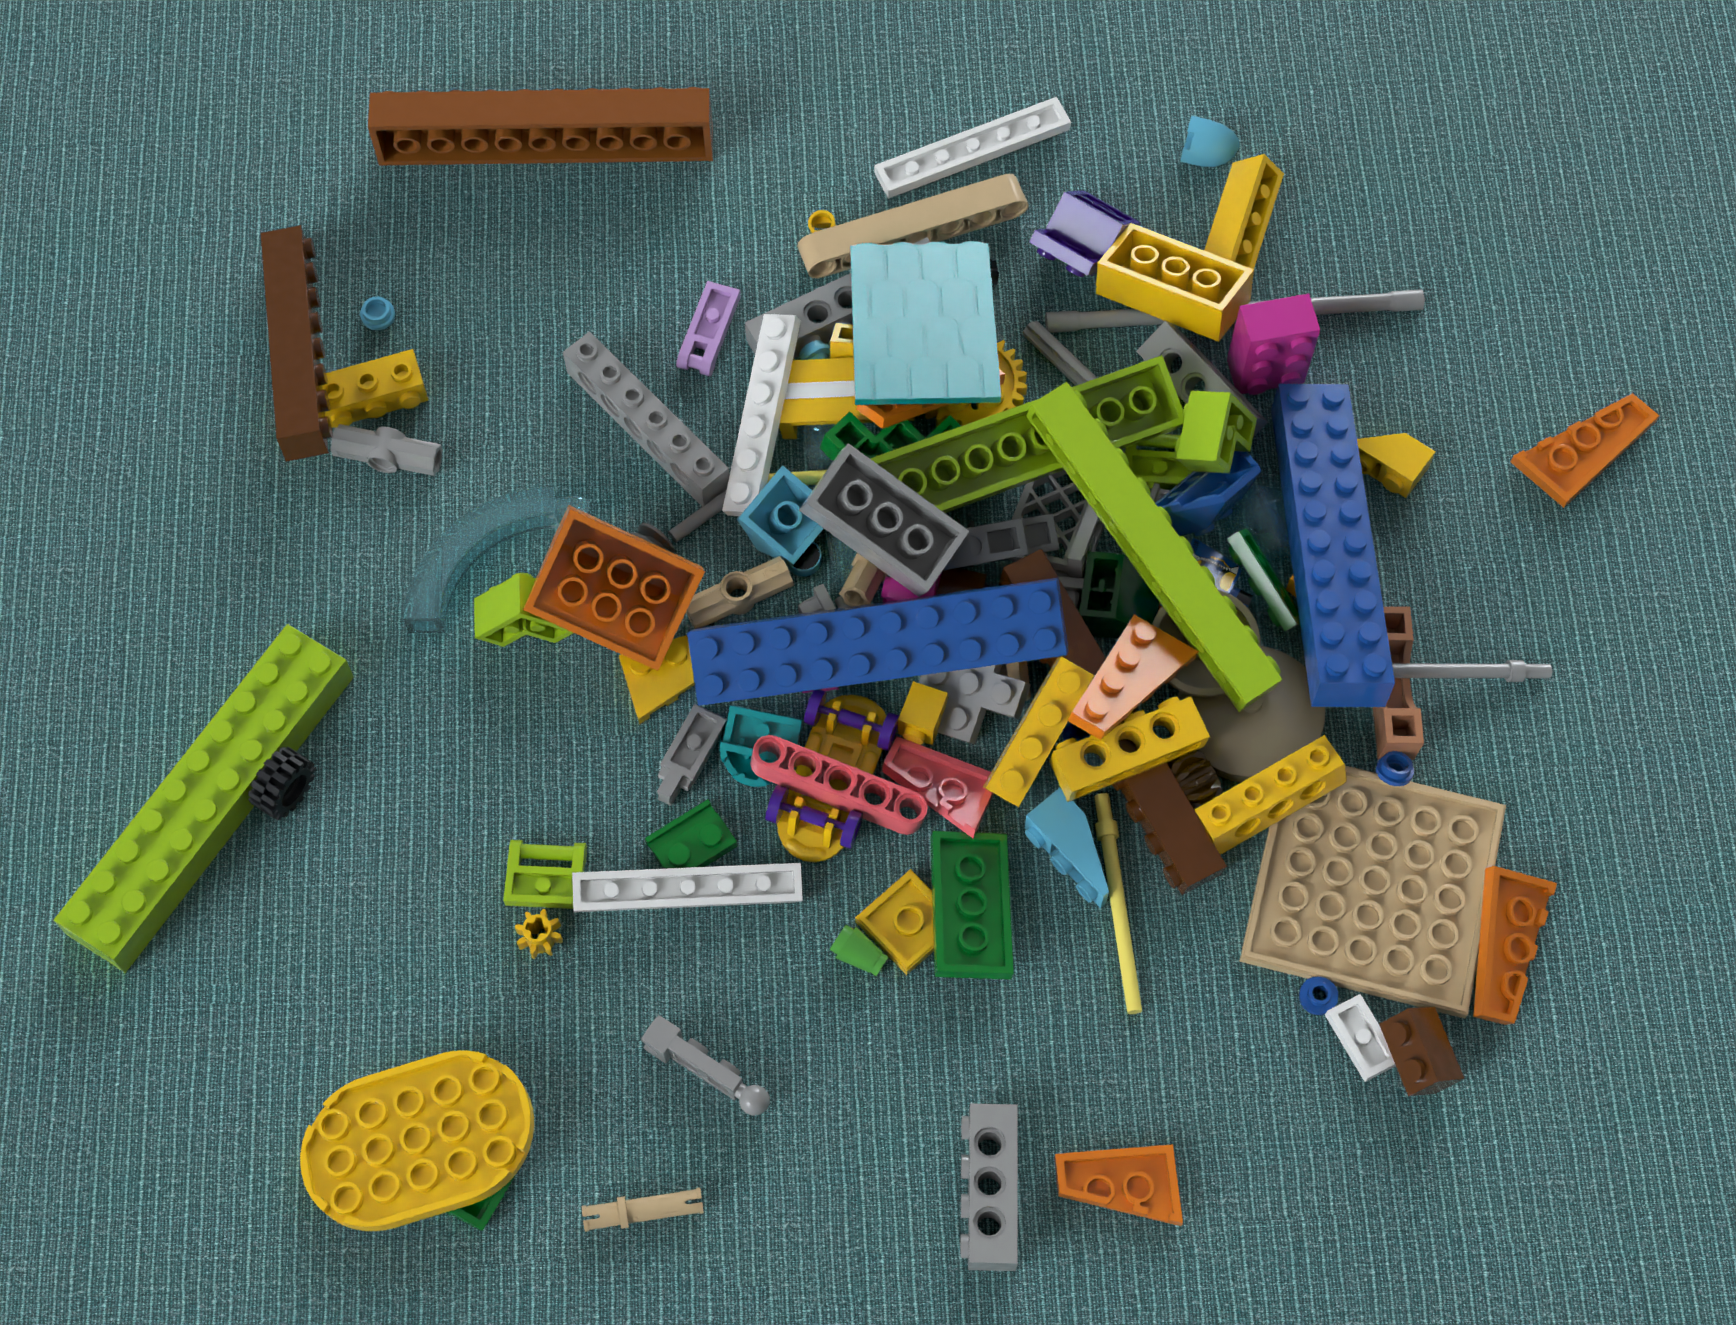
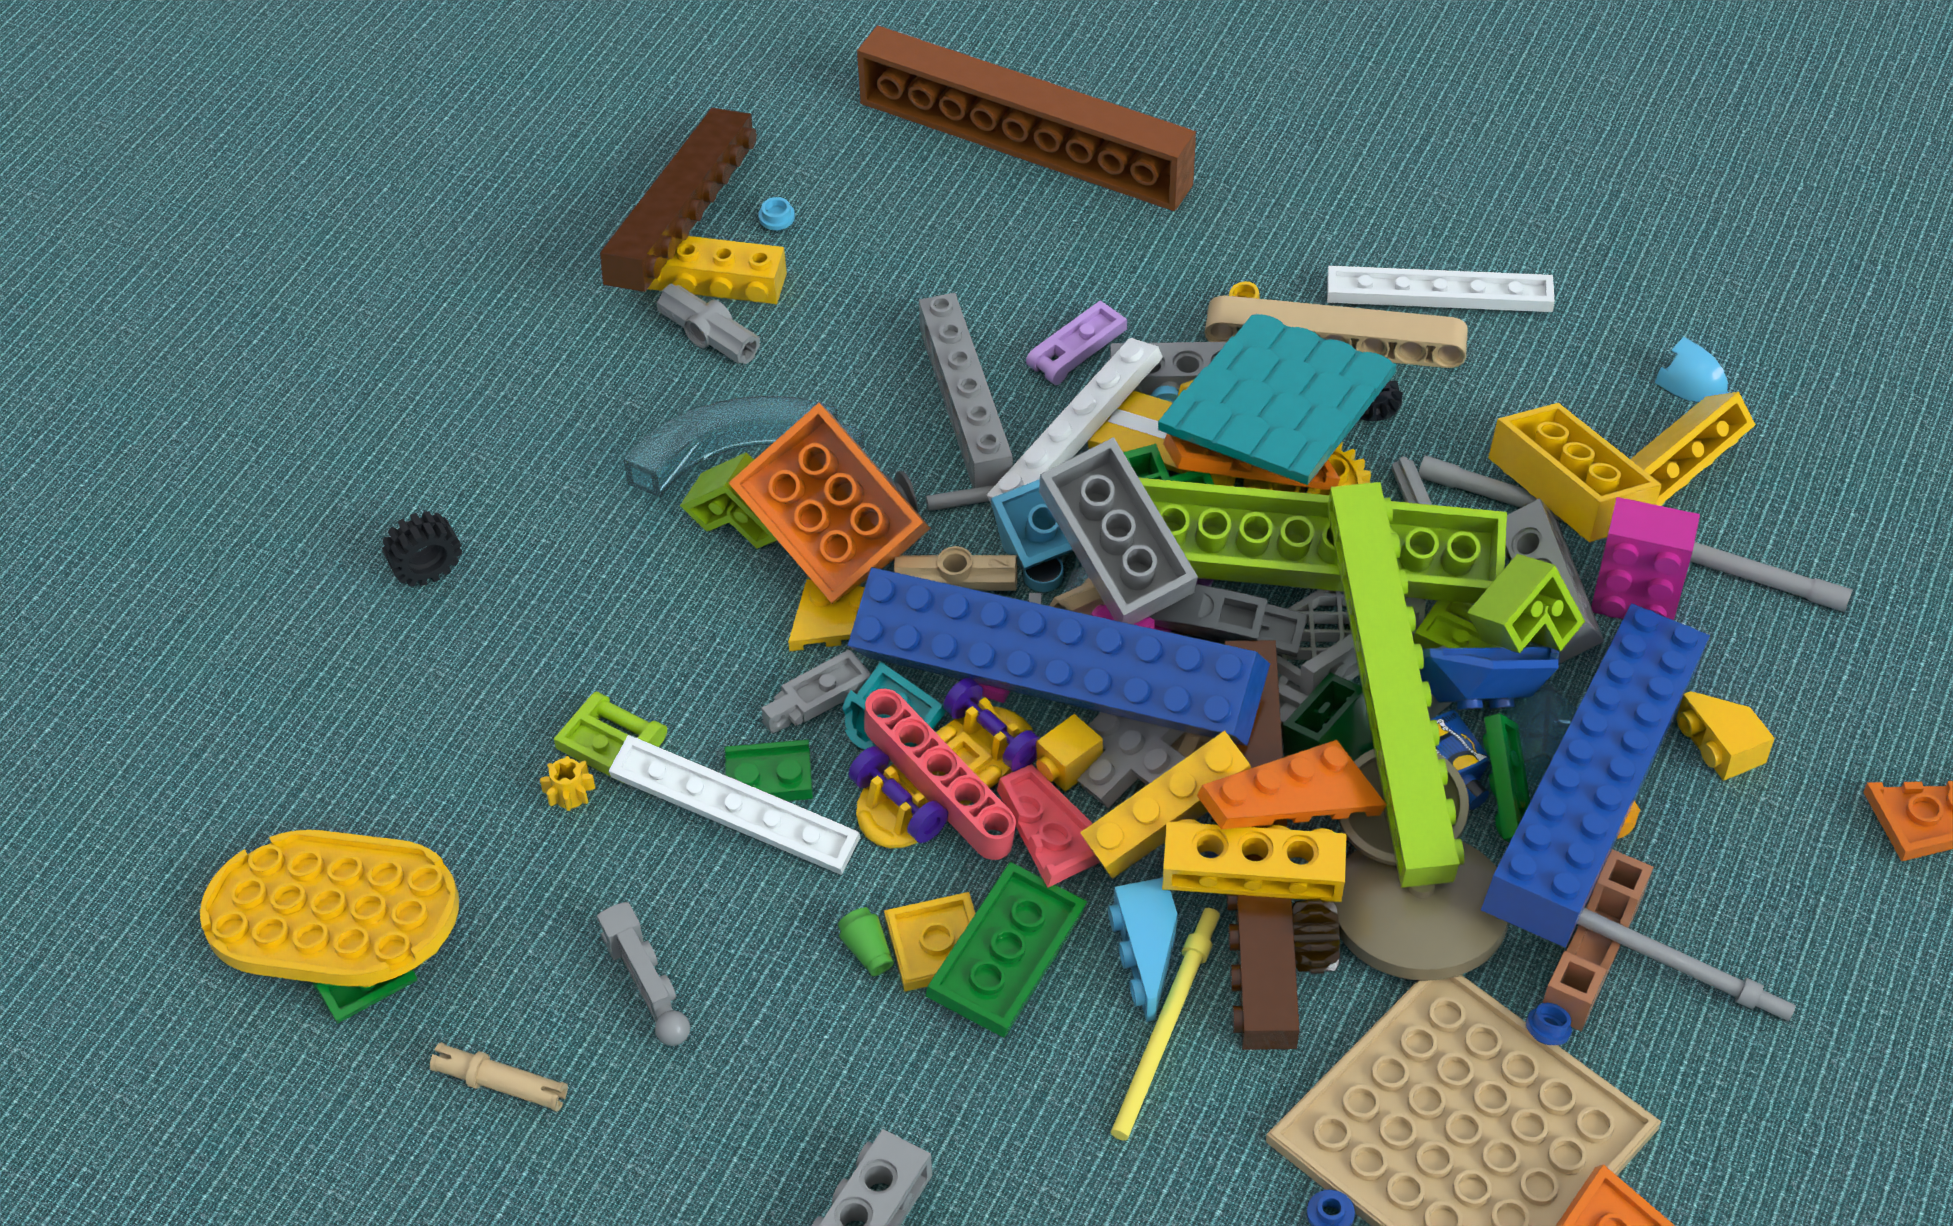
camera: 30 degrees right, 15 degrees down
lime brick [53,624,354,973] -> none
bracket [1029,191,1141,277] -> none
yellow brick [1194,735,1347,855] -> none

